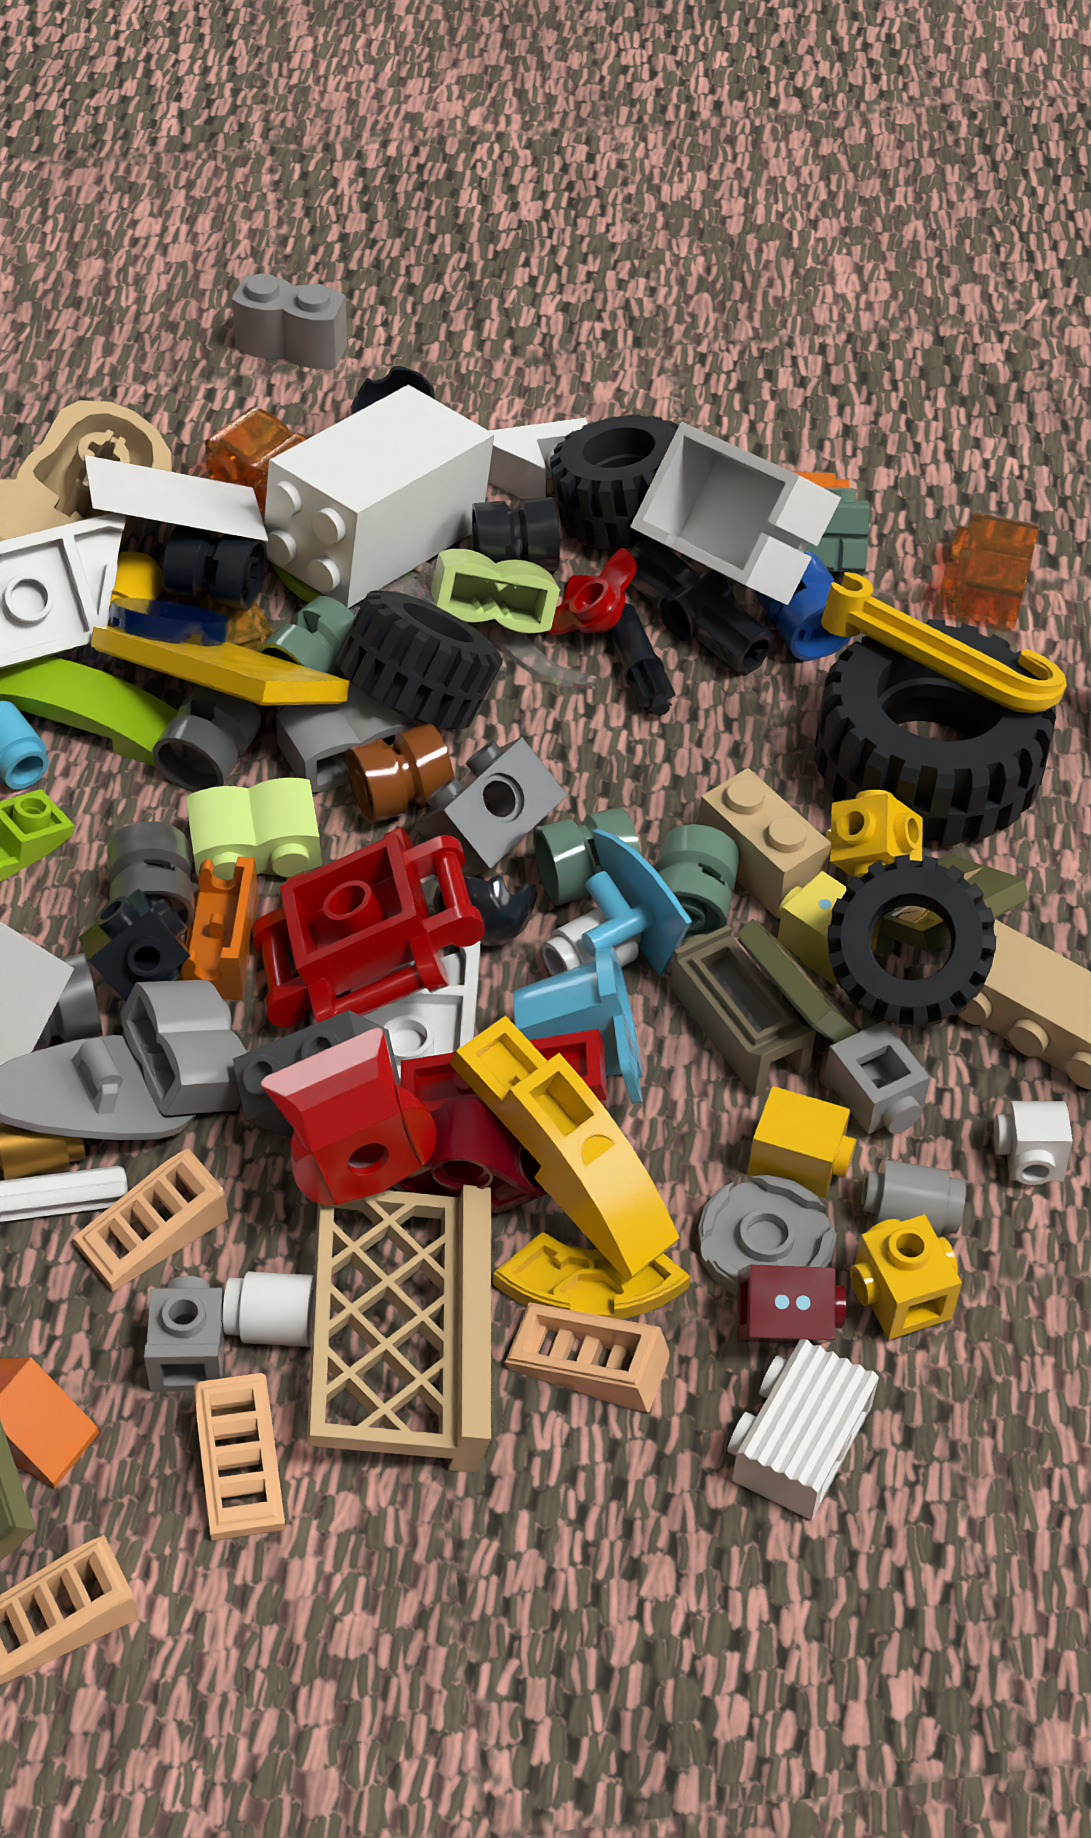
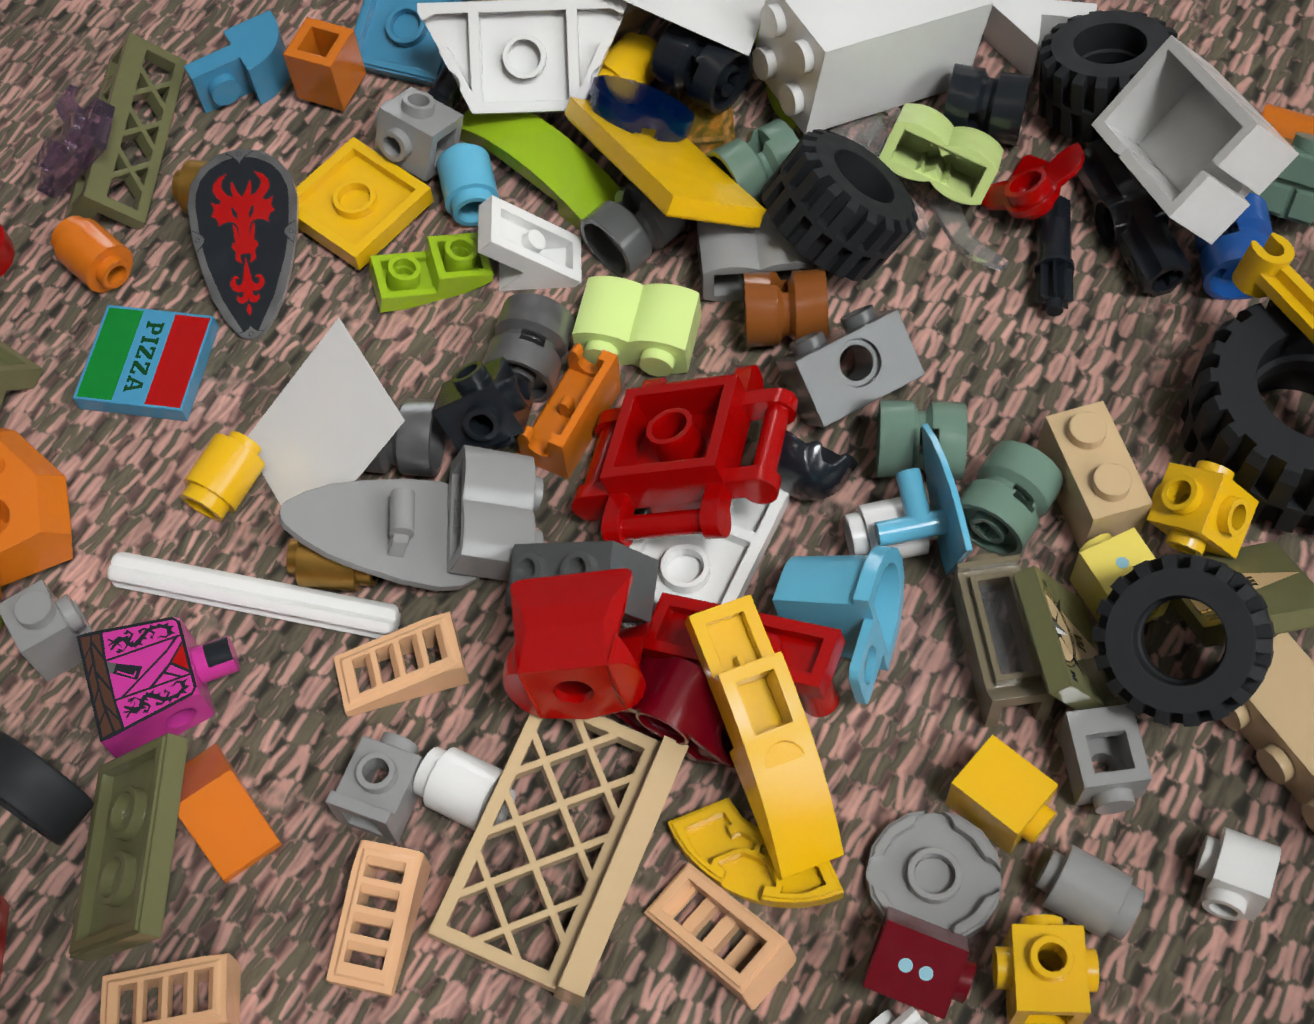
camera: 30 degrees right, 10 degrees up
none -> white slope [478,195,582,291]

